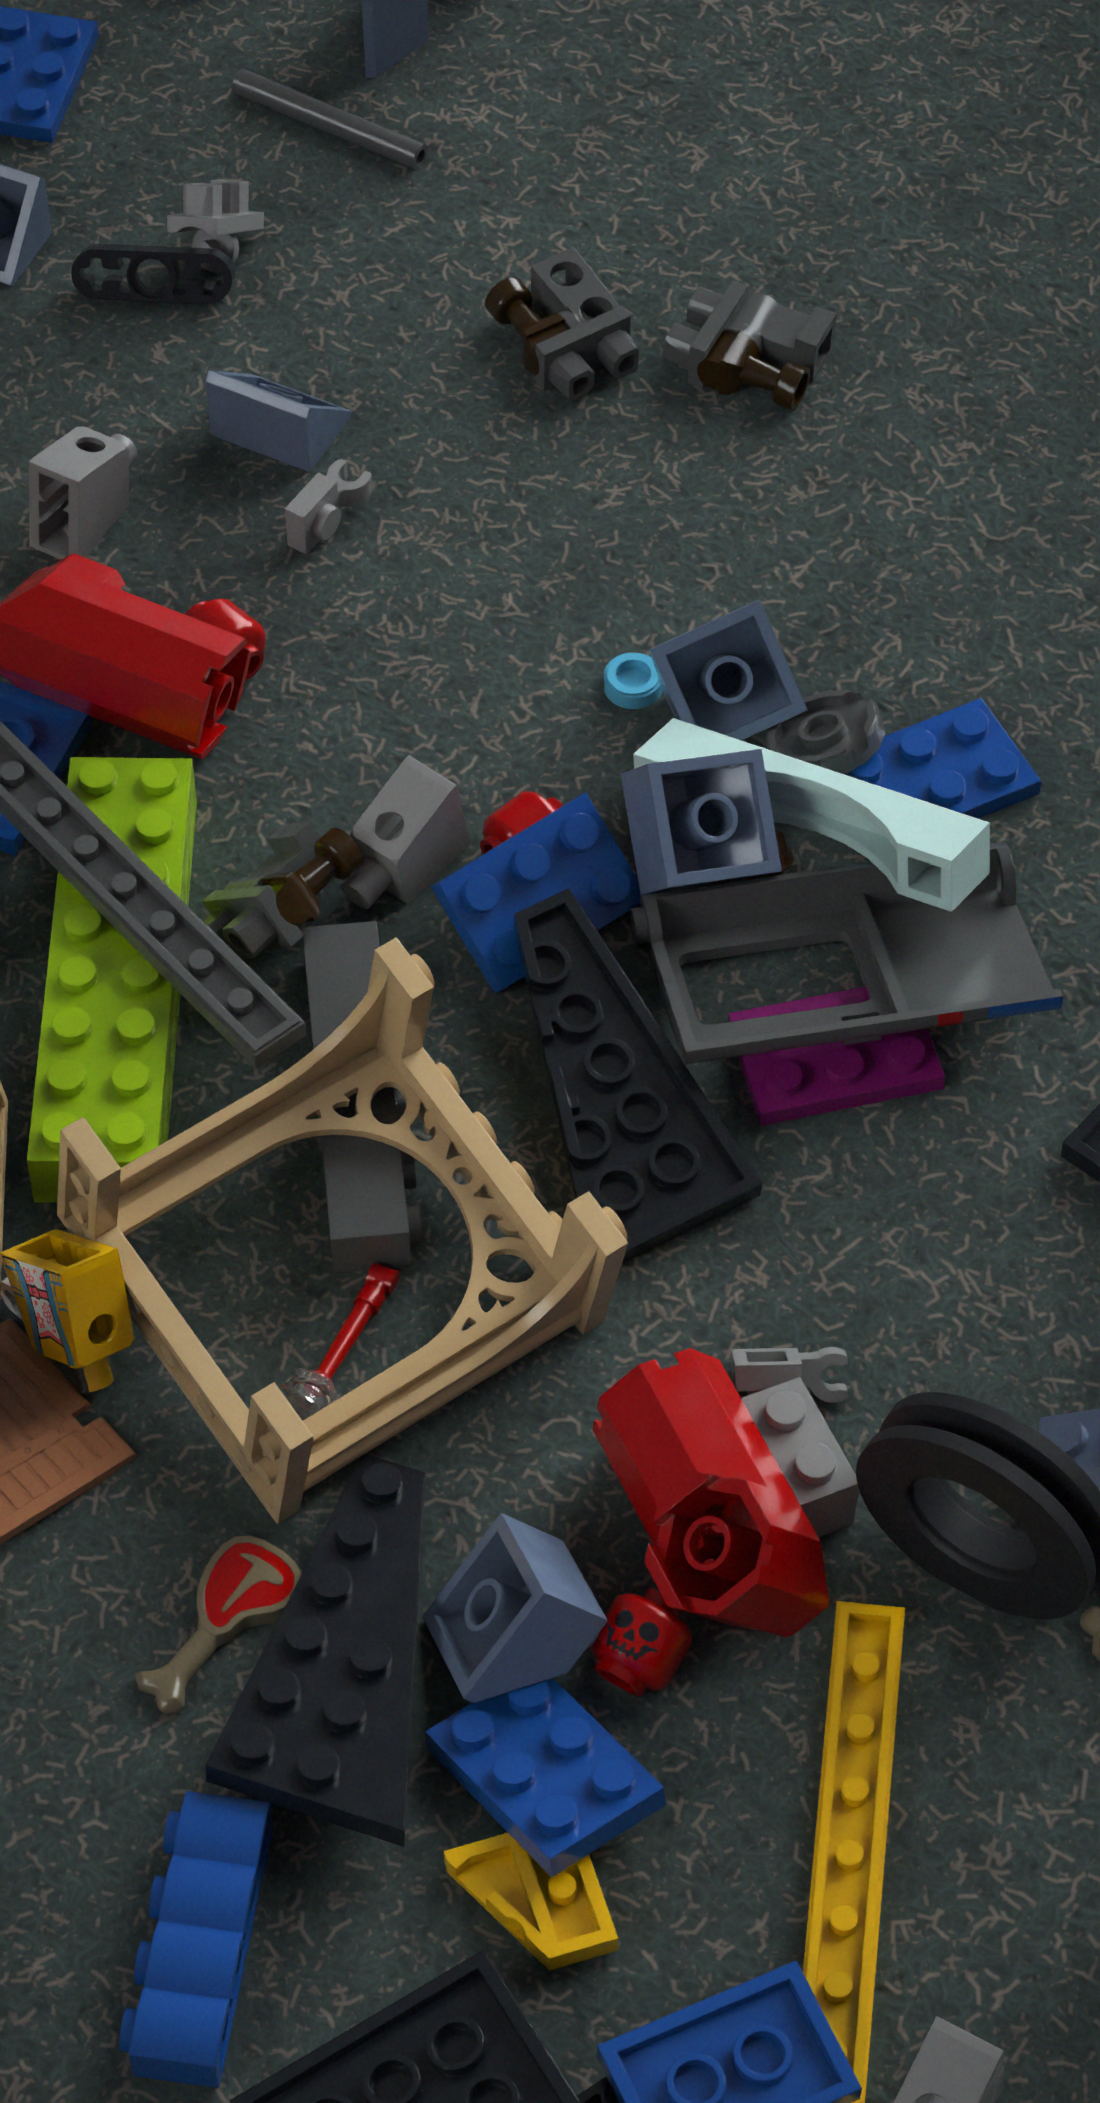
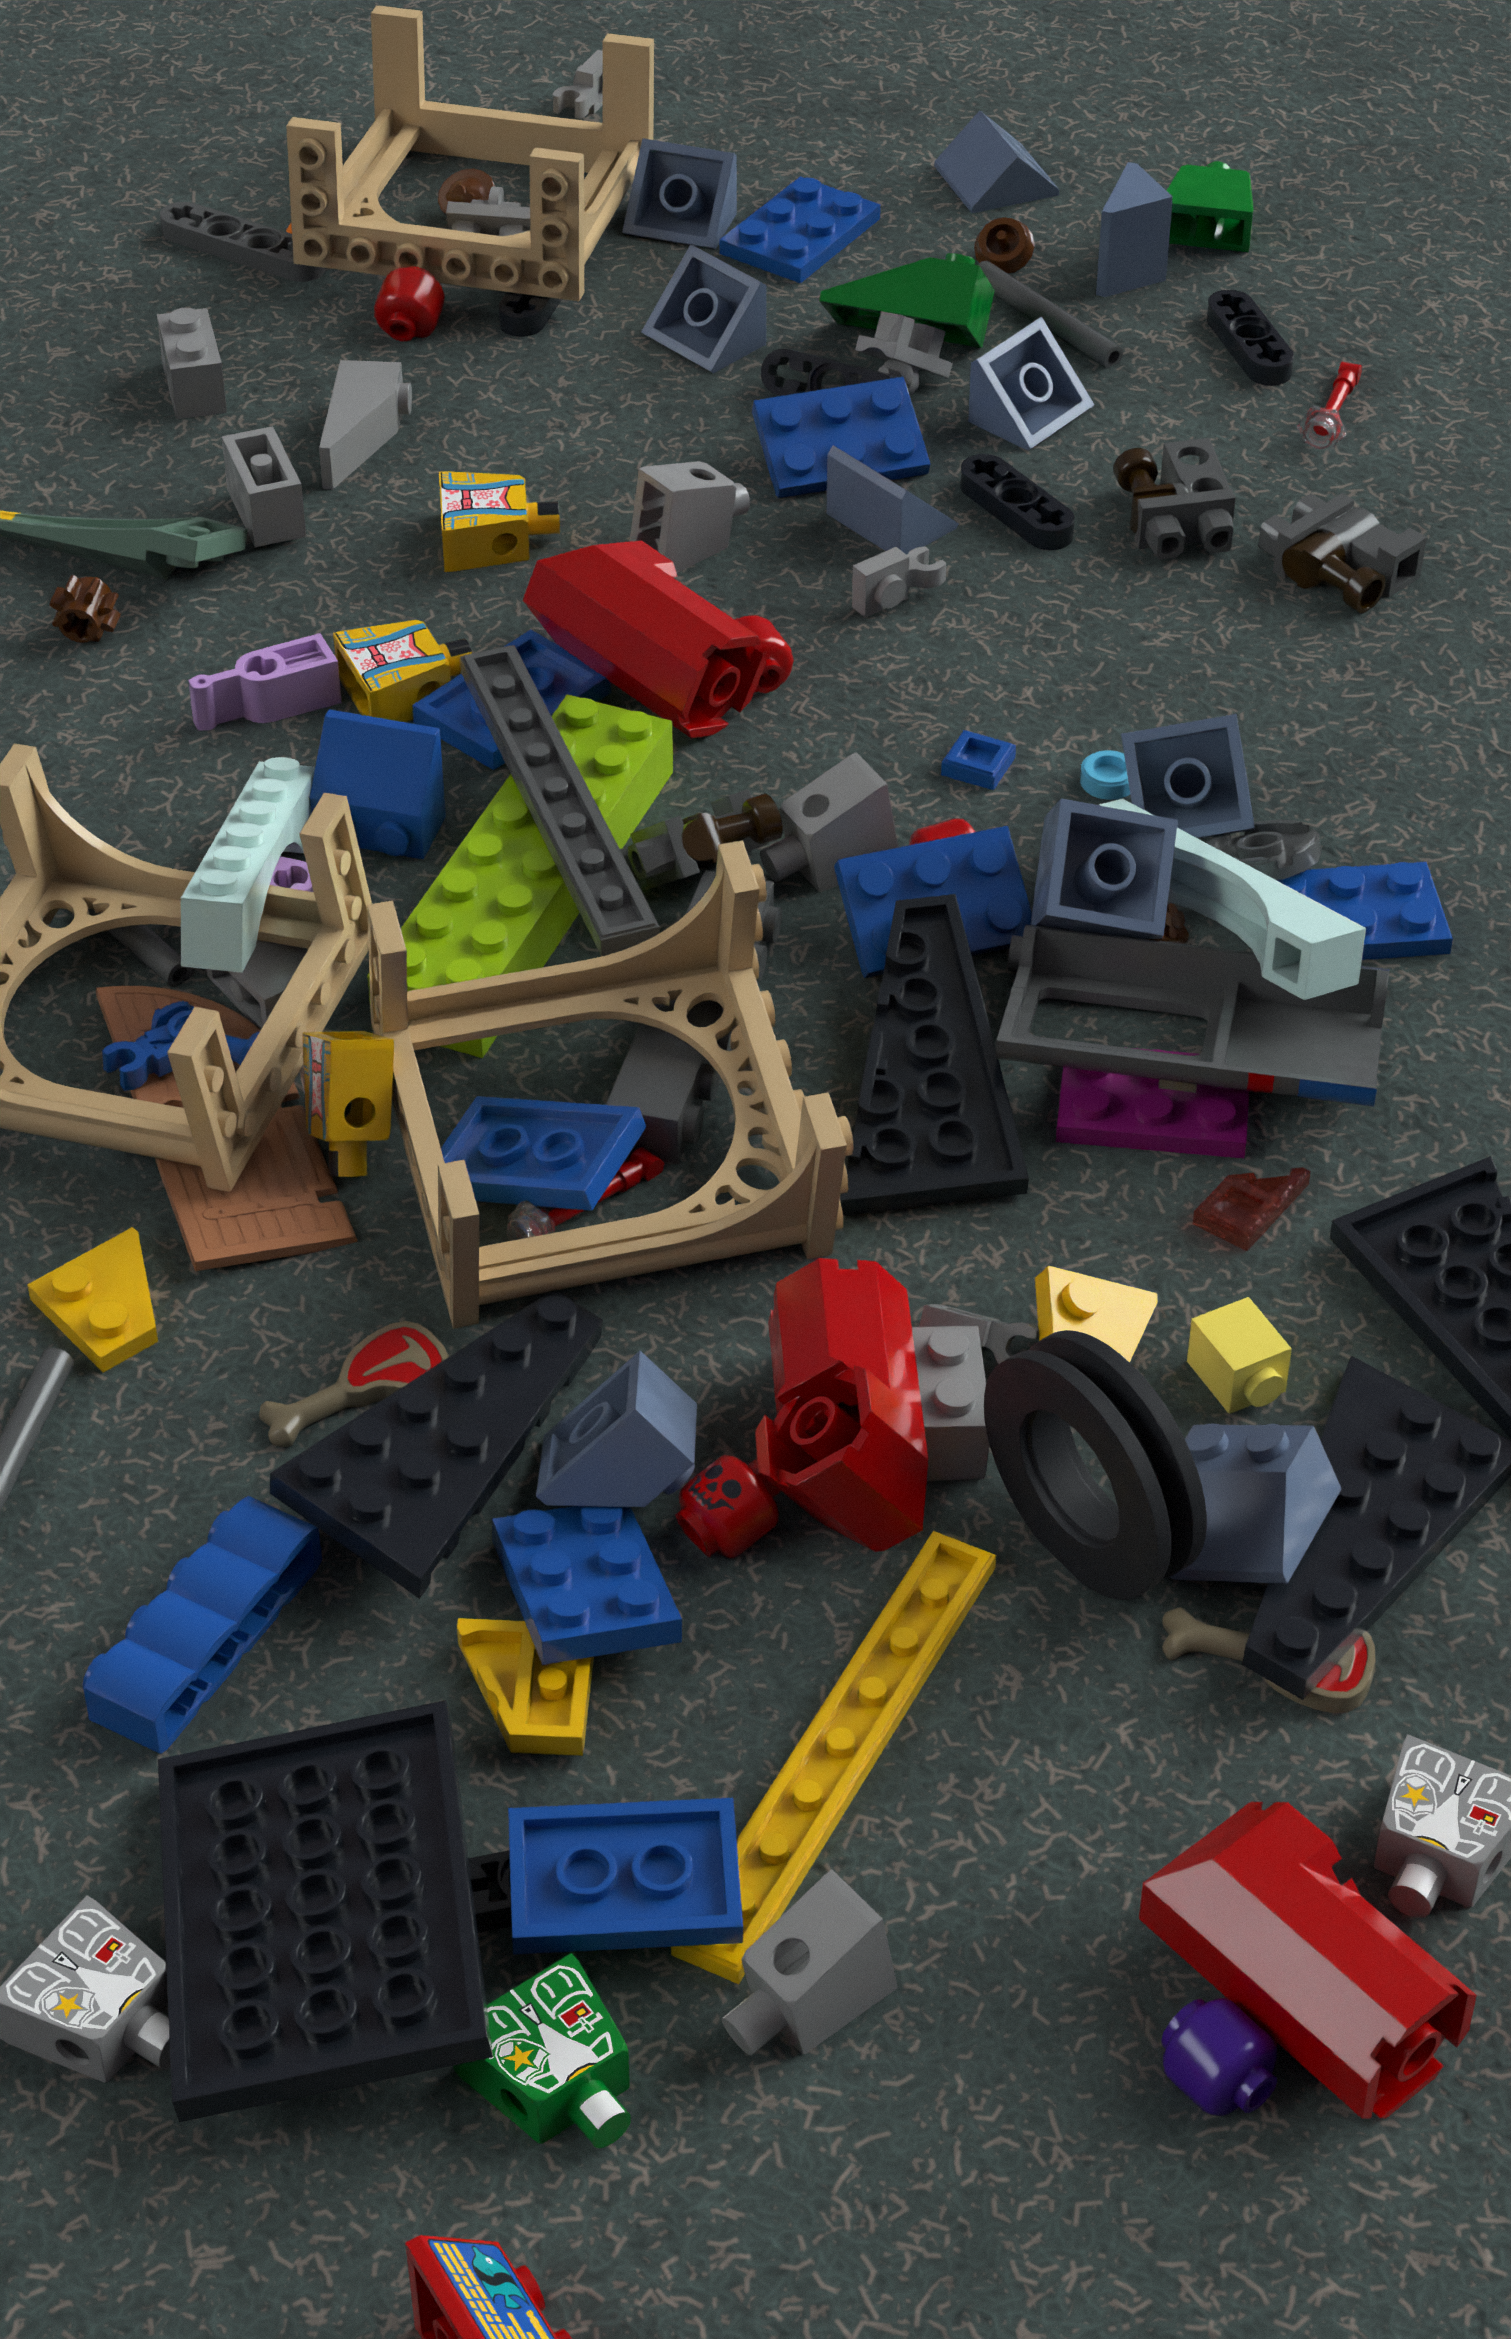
camera: 20 degrees right, 10 degrees down
none -> blue plate [441,1096,646,1211]
none -> blue plate [752,377,931,498]
none -> green slope [819,253,995,348]
none -> blue tile [941,730,1016,790]
none -> black beam [960,454,1075,550]
none -> sand blue slope [968,317,1094,450]
none -> reddish brown hat [974,217,1035,273]
none -> yellow wing [1035,1266,1158,1362]
none -> light yellow brick [1187,1297,1292,1414]
none -> clear red tile [1193,1167,1311,1251]
none -> black beam [1207,290,1294,386]
none -> piece [1296,361,1362,451]

